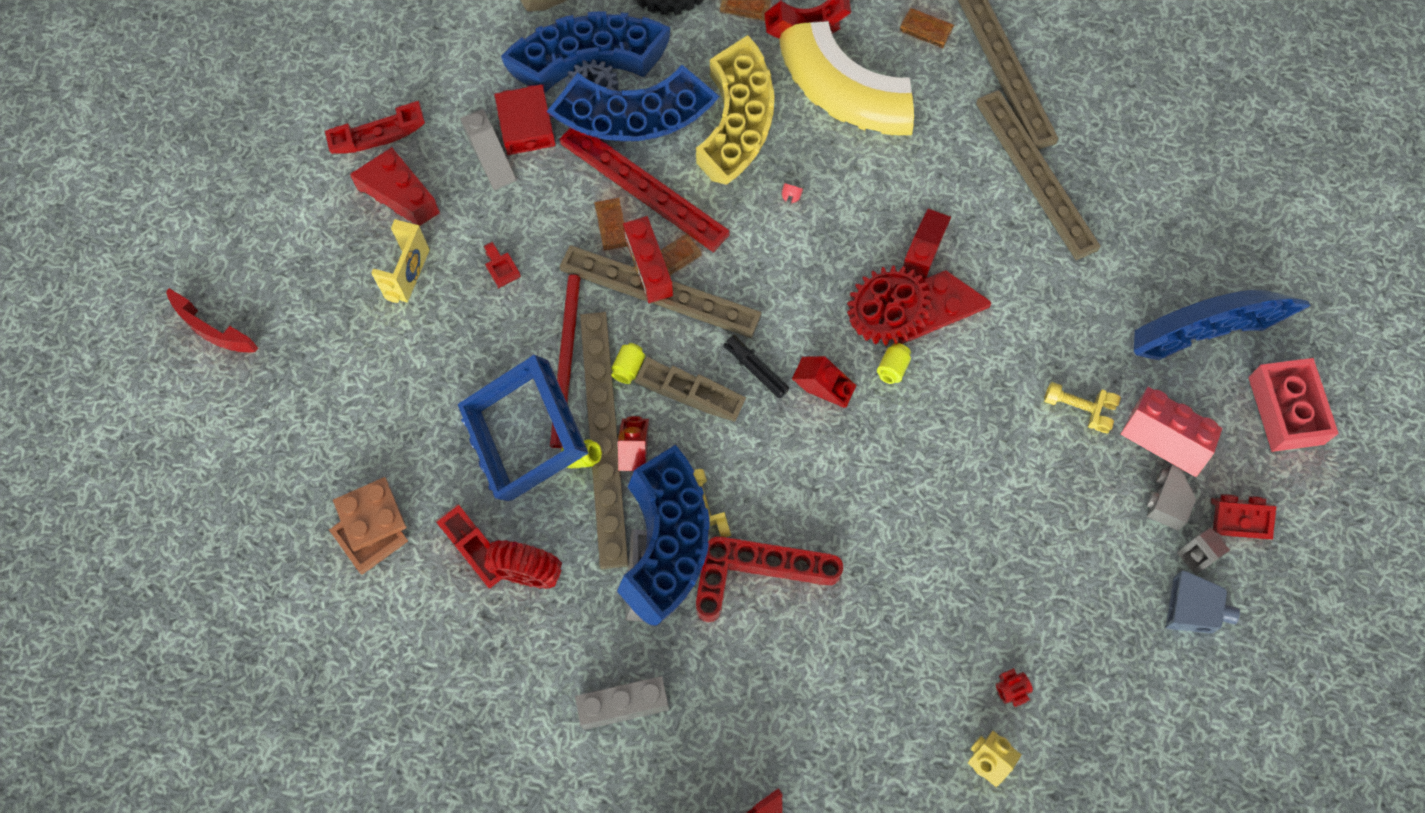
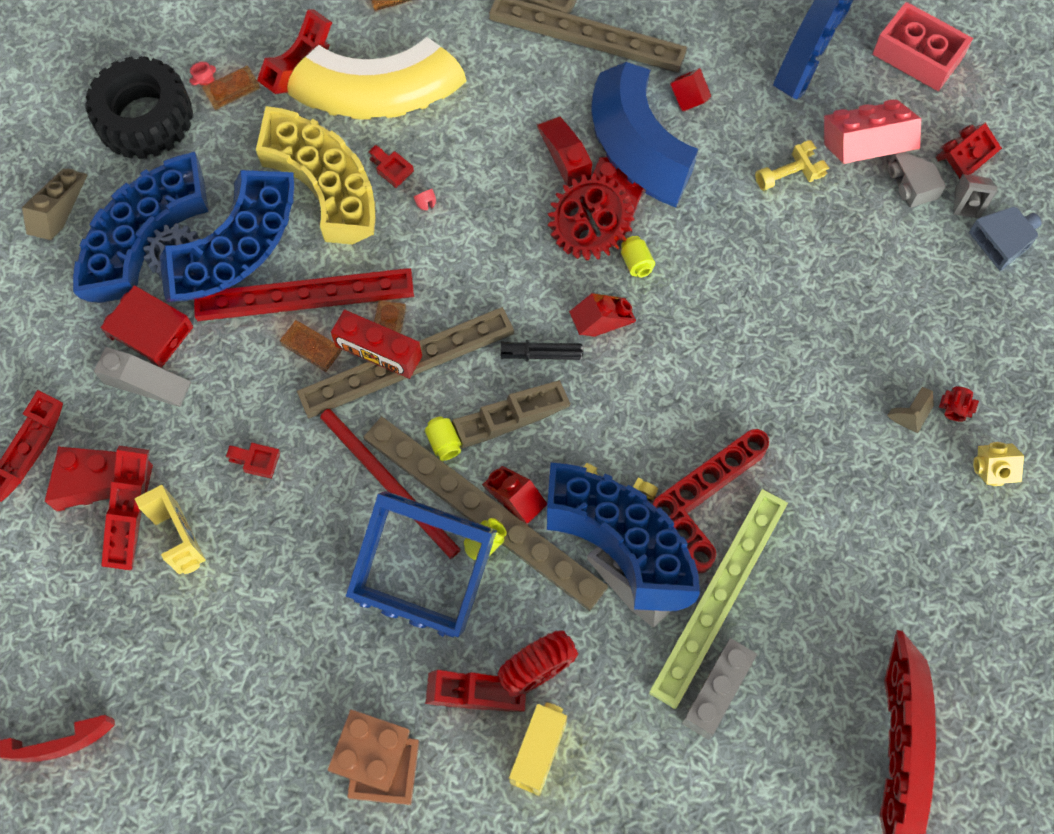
camera: 45 degrees left, 0 degrees up
none -> red slope [101,445,149,570]
none -> red plate [368,145,414,188]
none -> light yellow brick [509,702,567,796]
none -> blue brick [591,62,698,208]
none -> yellowish green plate [649,489,788,709]
none -> red panel [670,68,711,111]
none -> dark tan tile [887,387,934,433]

